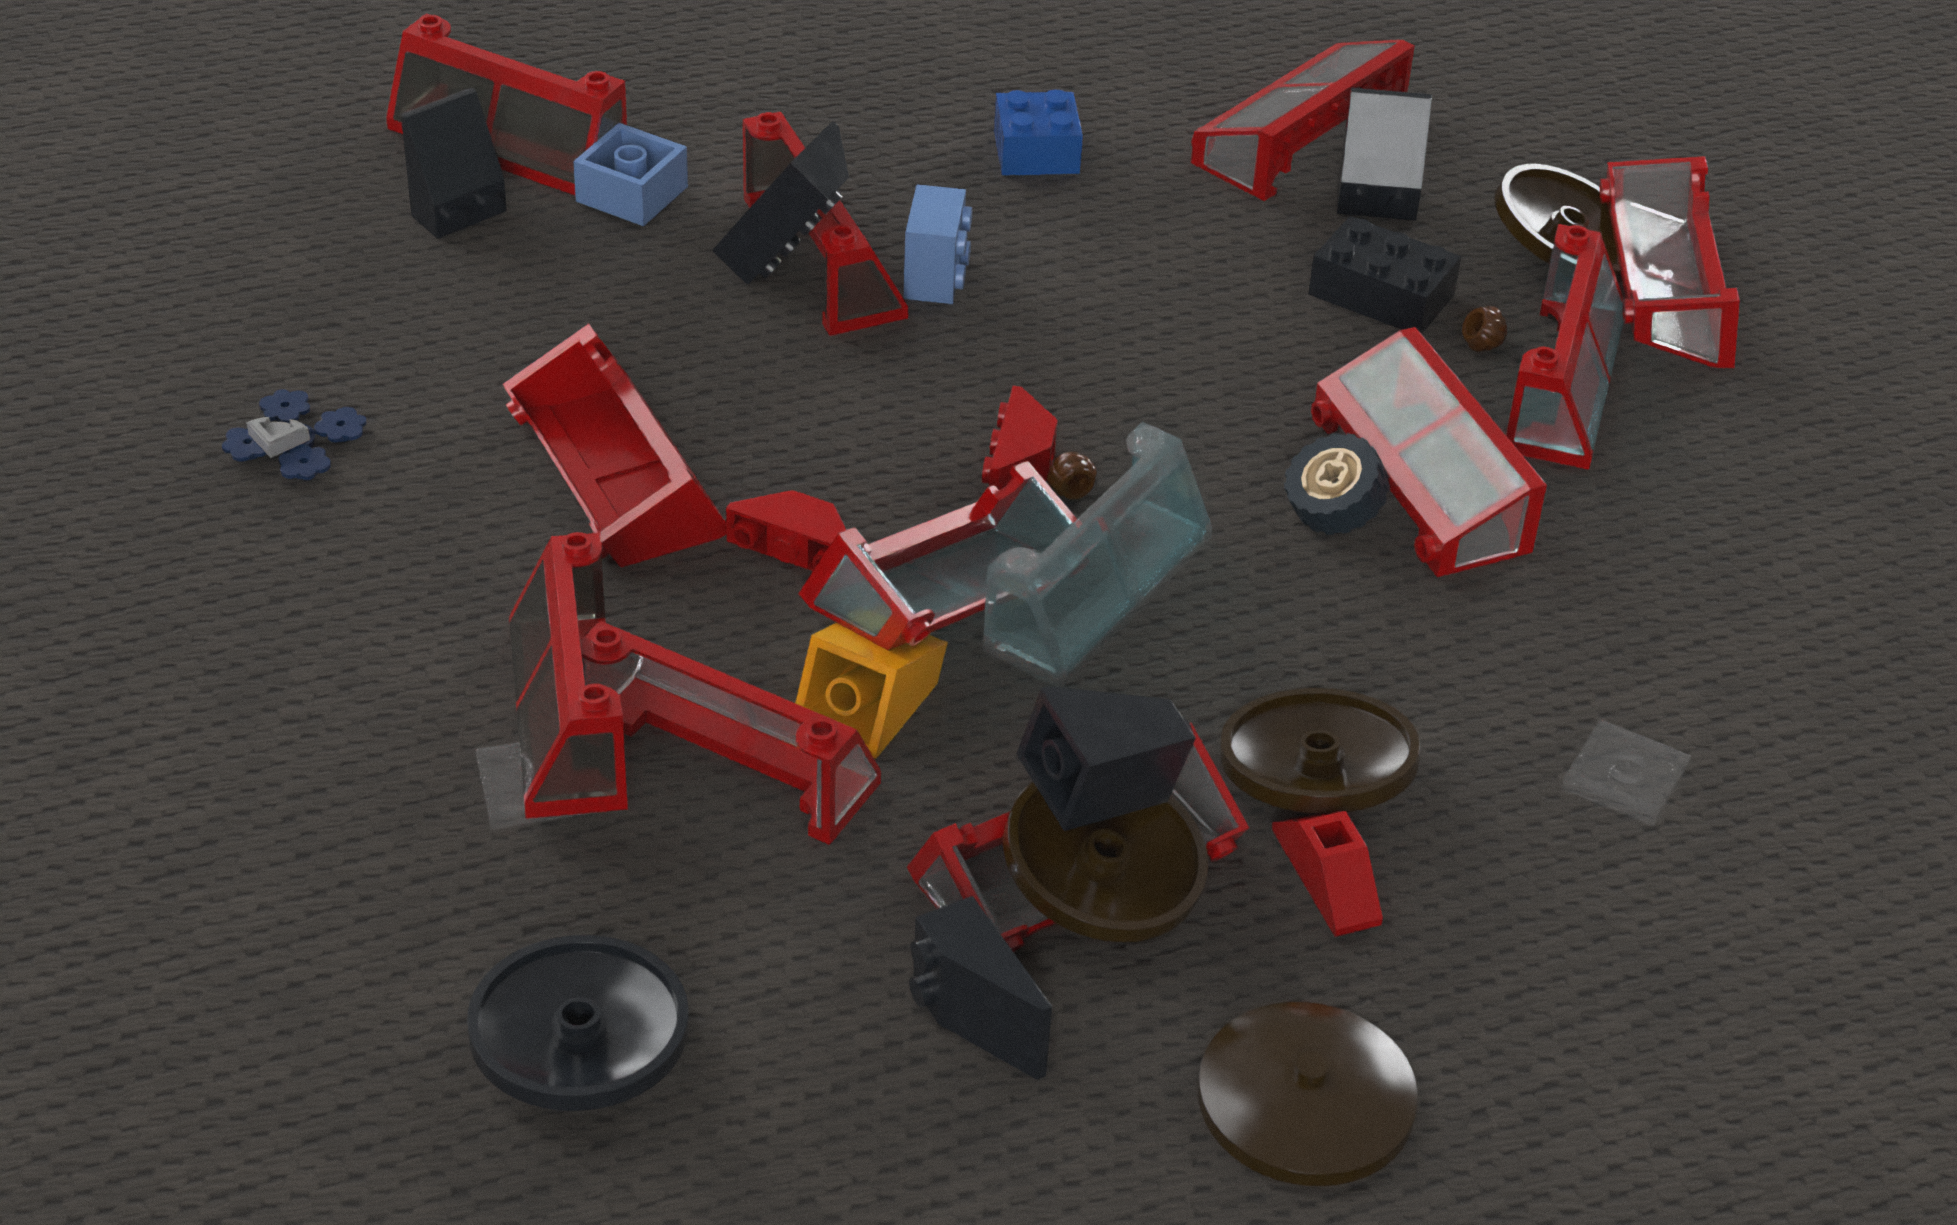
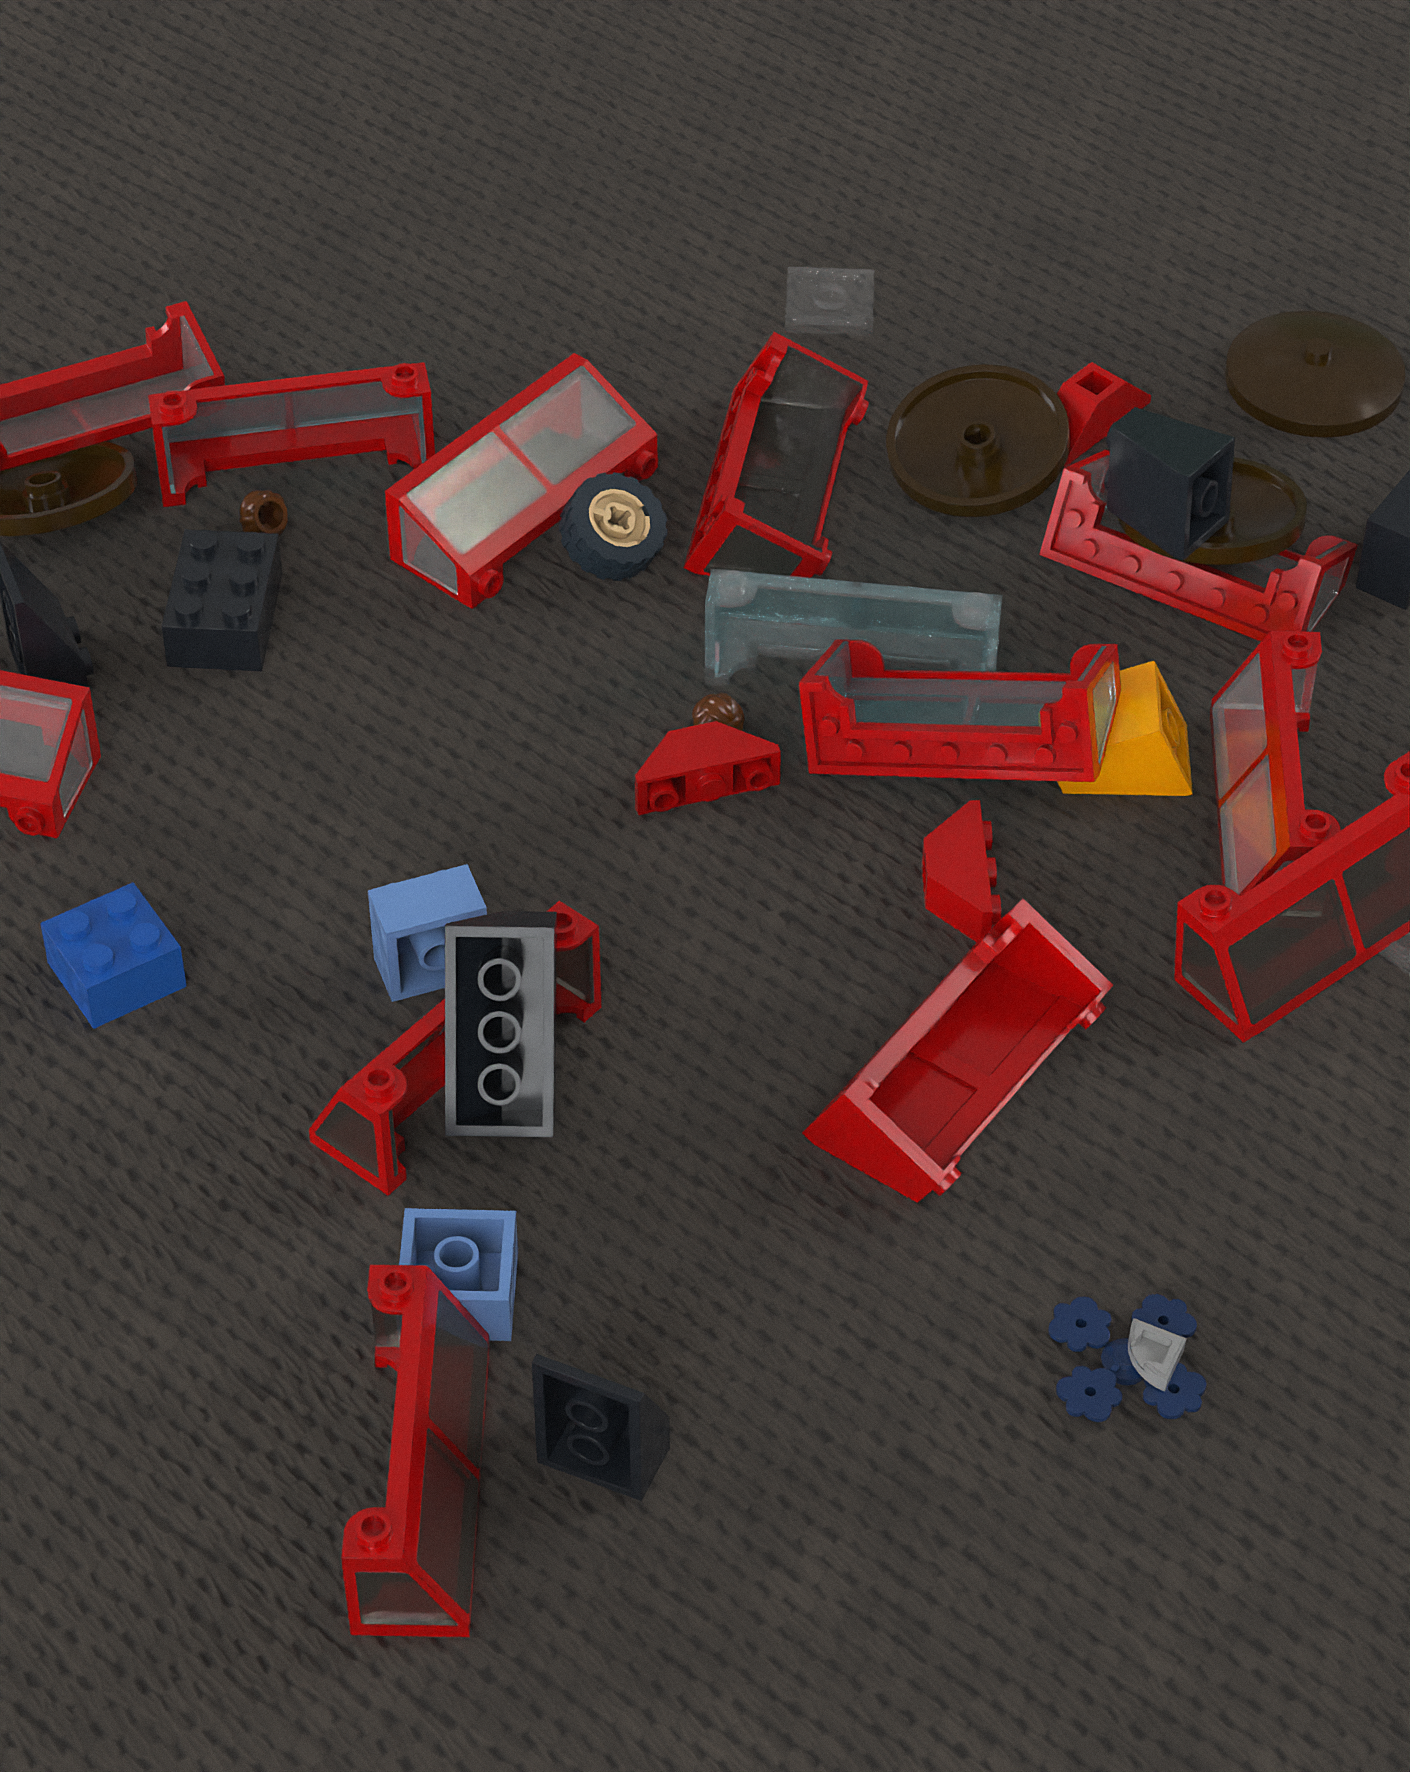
camera: 115 degrees left, 5 degrees up
none -> clear smoke windscreen [683,332,869,588]

